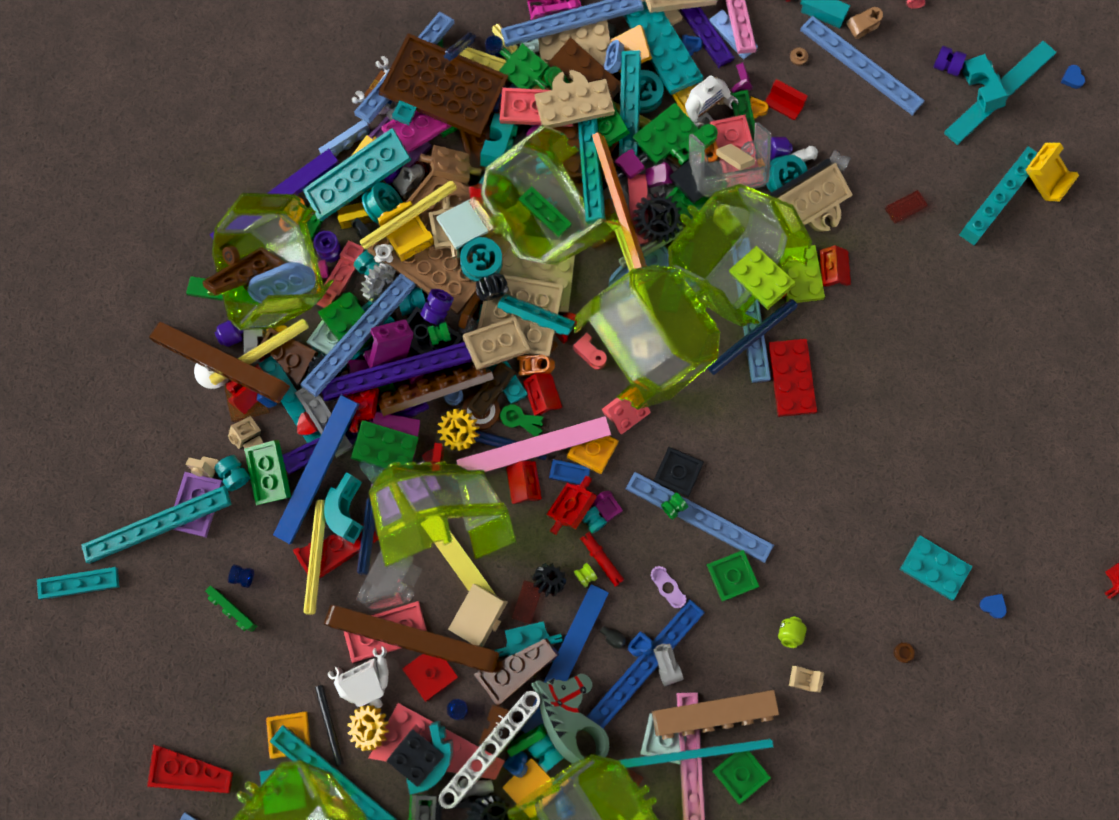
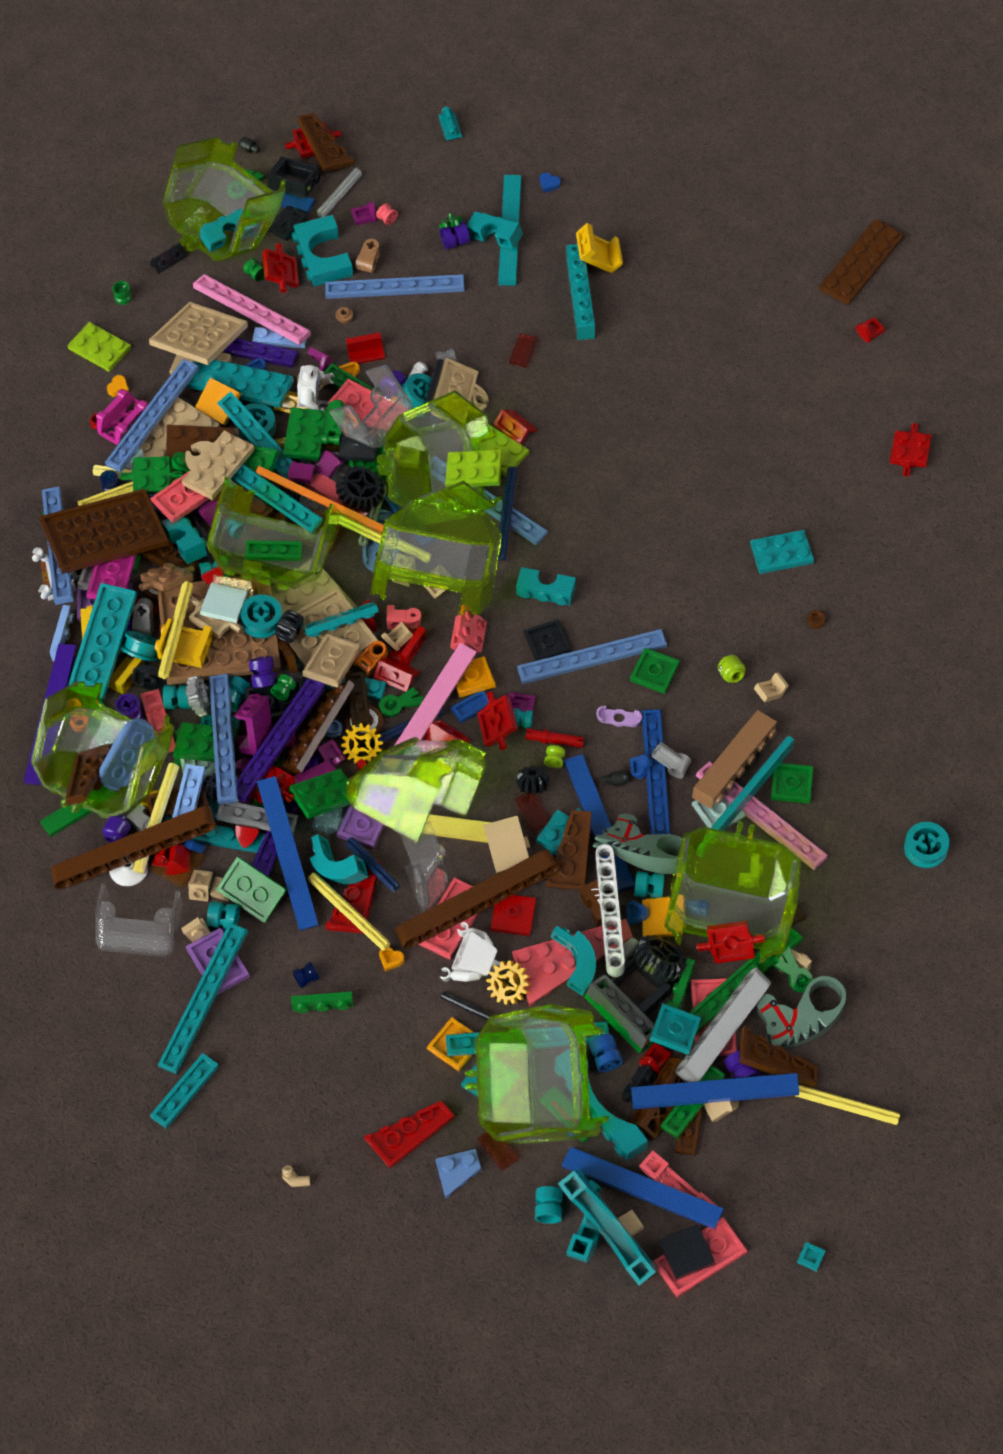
camera: 45 degrees left, 15 degrees down
reddish brown tile [222,246,240,265] -> none
white plate [374,244,393,263] -> none
black bracket [386,724,444,787] -> none
teal plate [392,100,417,126] -> none
dark blue axle [444,32,476,61] -> none
clear blue wheel [447,699,468,720] -> none
green tile [507,723,547,757] -> none
medium blue plate [604,40,624,74] -> none
green wheel [661,493,688,520] -> none
tan tile [716,143,755,171] -> none
red plate [768,339,817,417] -> none
blue tile [980,594,1006,619] -> none
none -> clear windscreen [95,883,184,957]
none -> light blue plate [172,764,206,818]
none -> tan arm [282,1166,310,1187]
none -> magenta tile [316,739,346,767]
none -> light orange tile [379,947,405,972]
none -> tan tile [381,622,413,651]
none -> red panel [389,626,426,665]
none -> green piece [439,213,462,228]
none -> teal arch [516,567,576,606]

